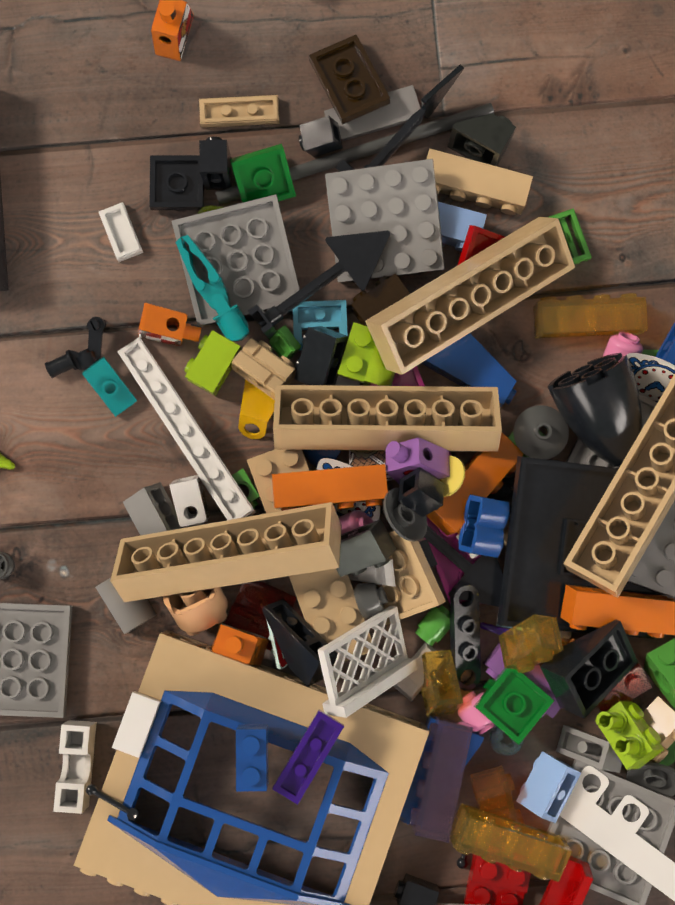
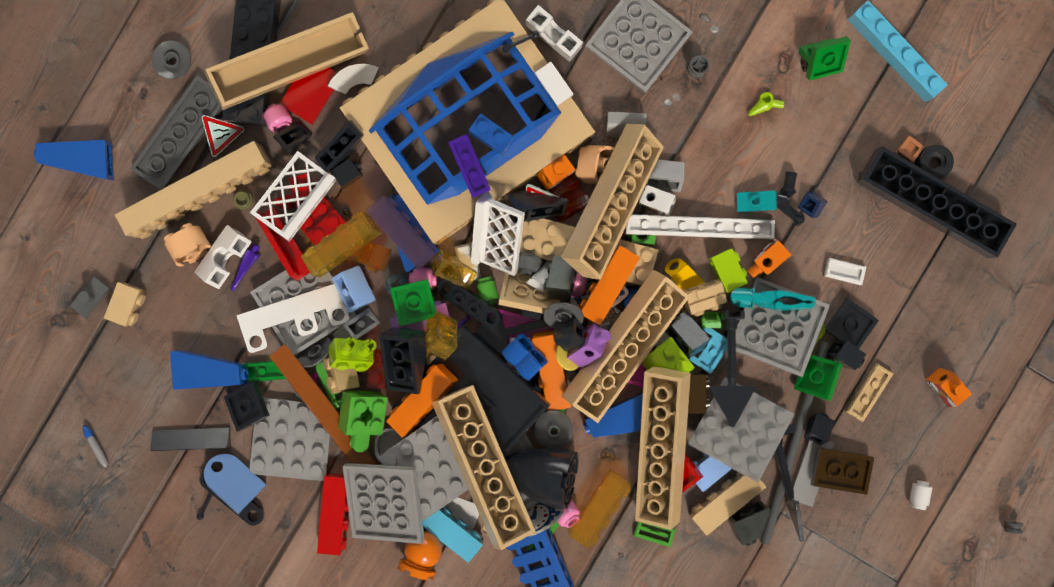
camera: 130 degrees right, 5 degrees up
none -> dark blue slope [798,191,828,218]

